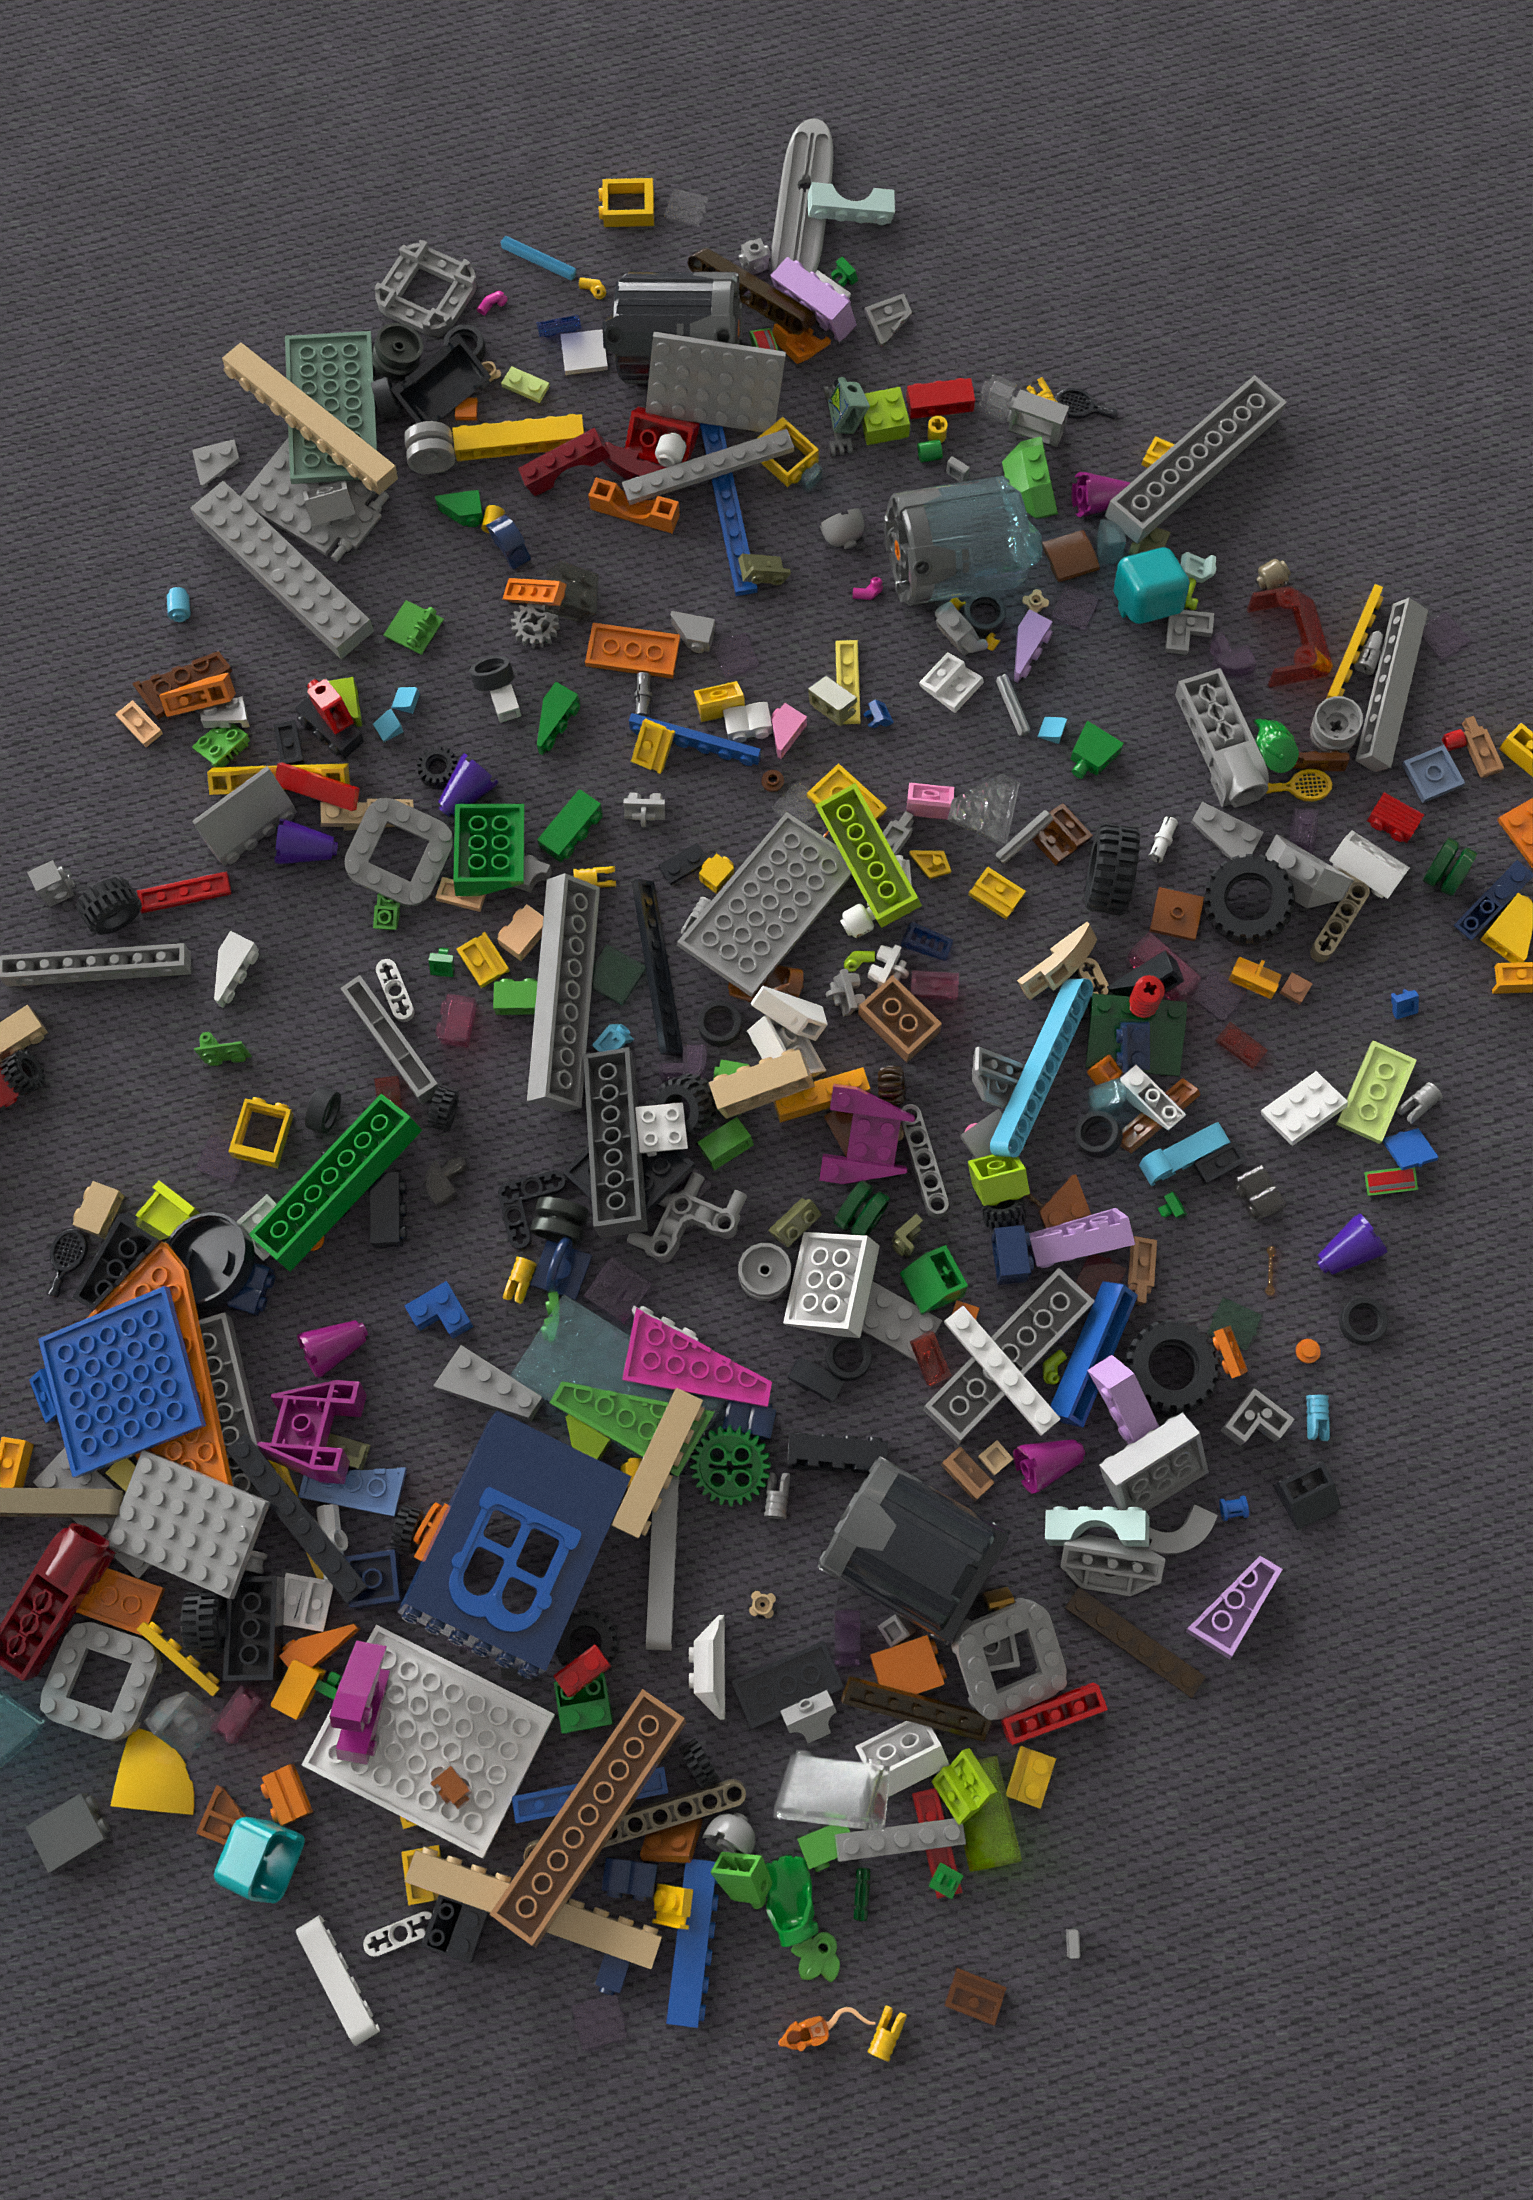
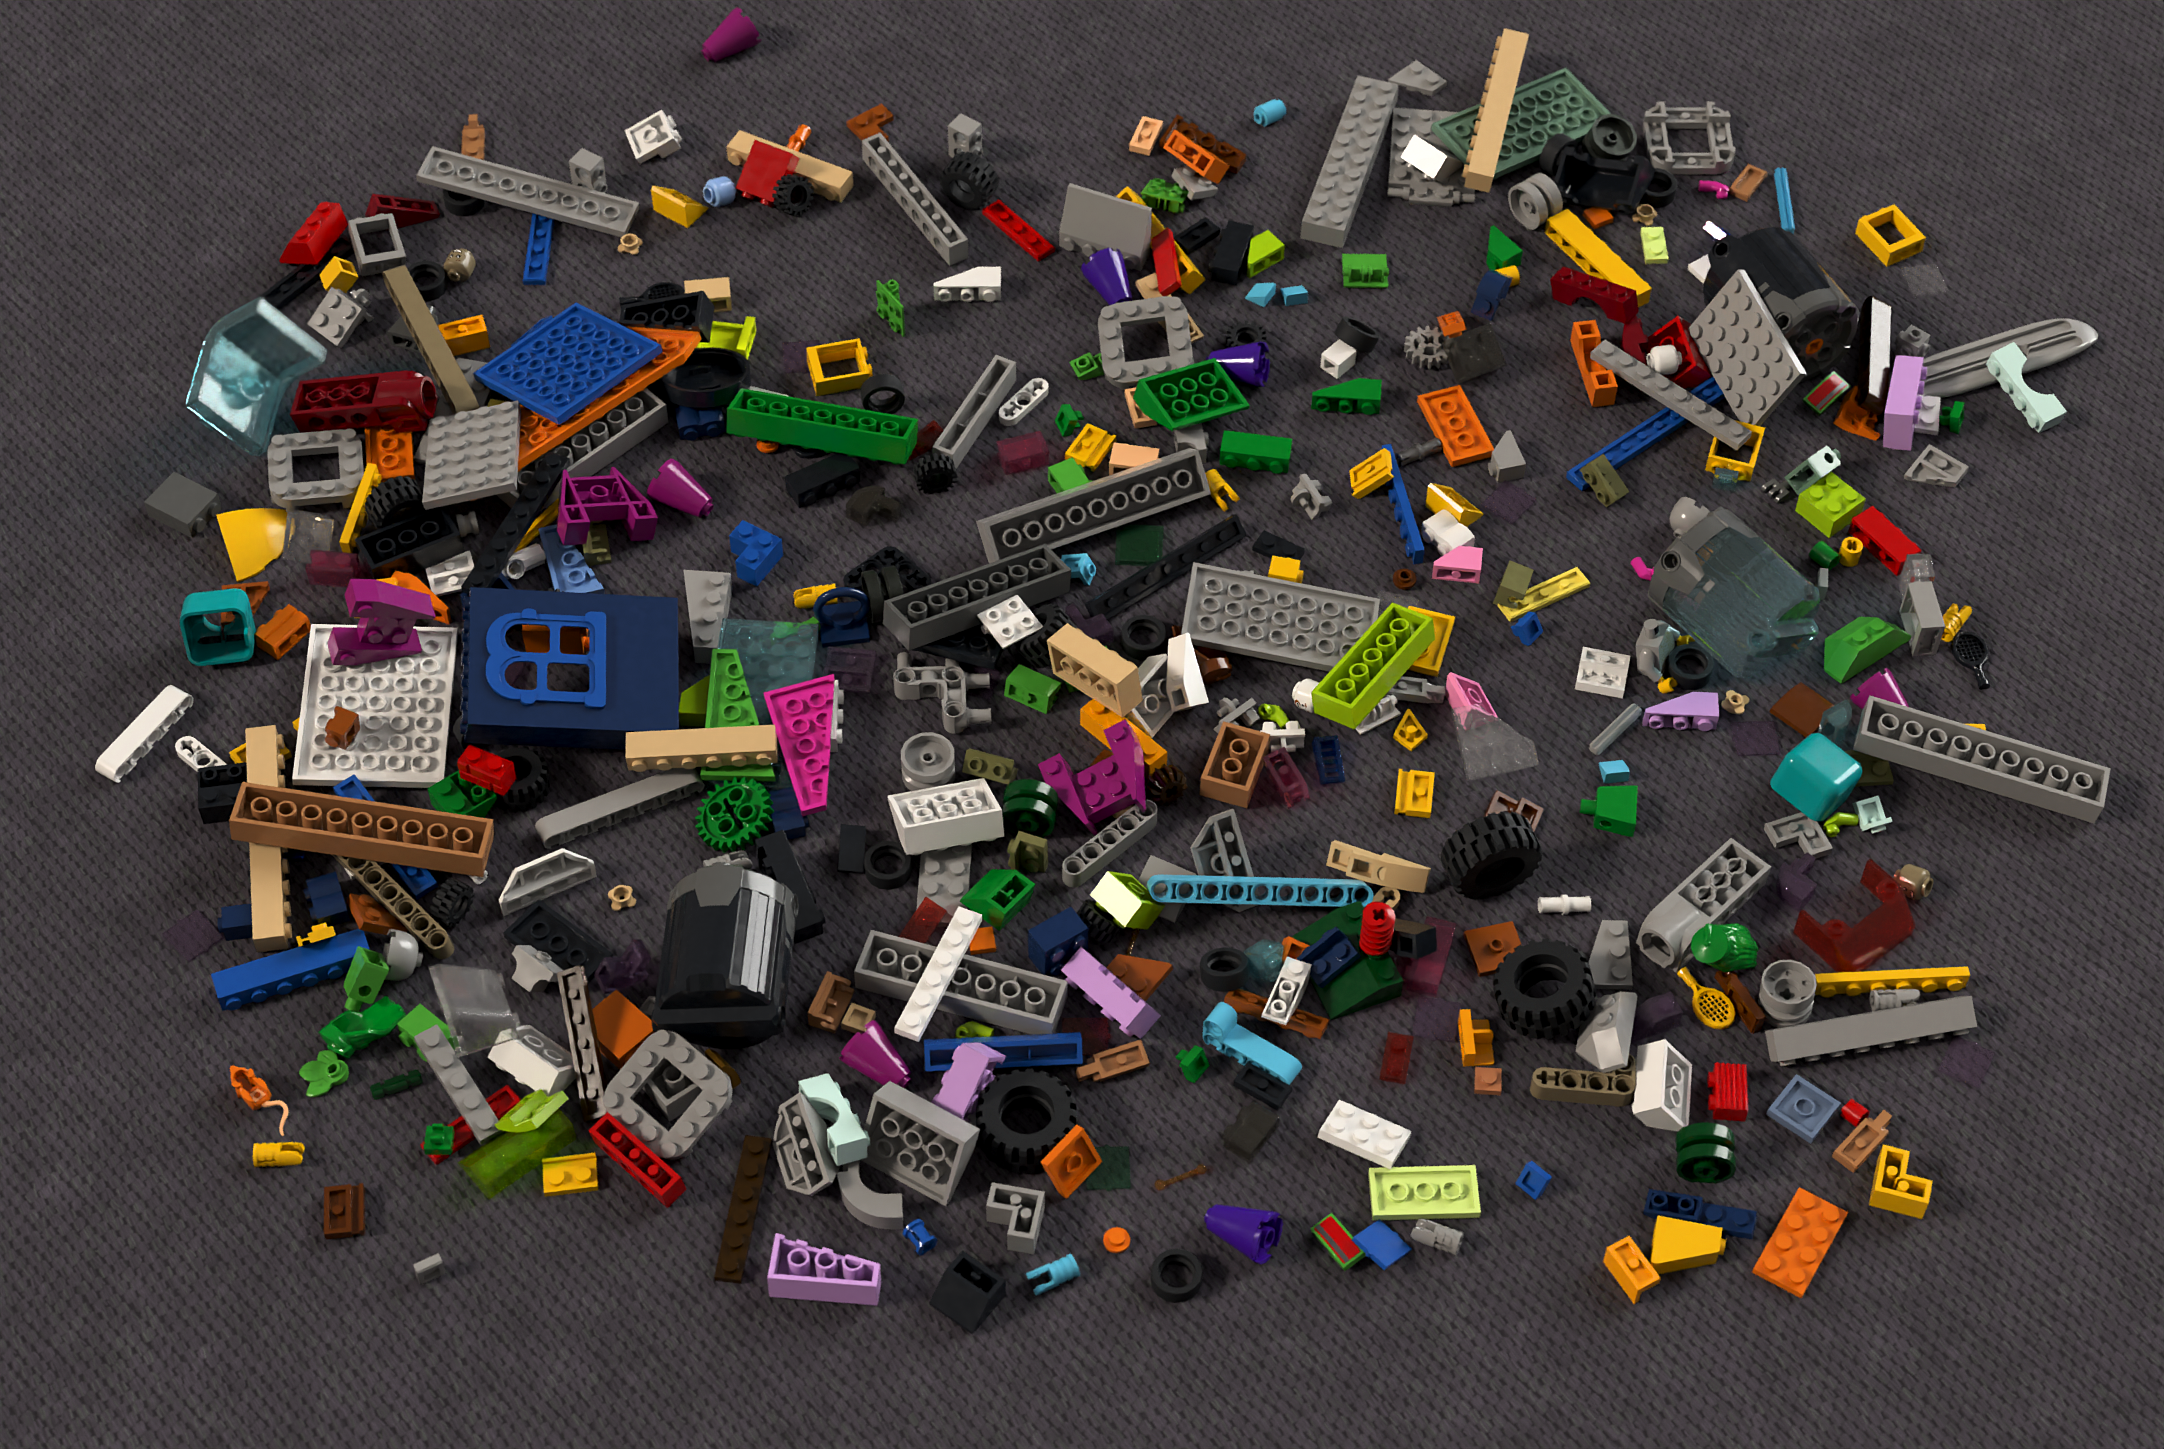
camera: 60 degrees right, 20 degrees down
red torso [307,679,354,735] -> none
light grey axle [996,810,1053,864] -> none
none -> medium nougat tile [1728,164,1767,202]

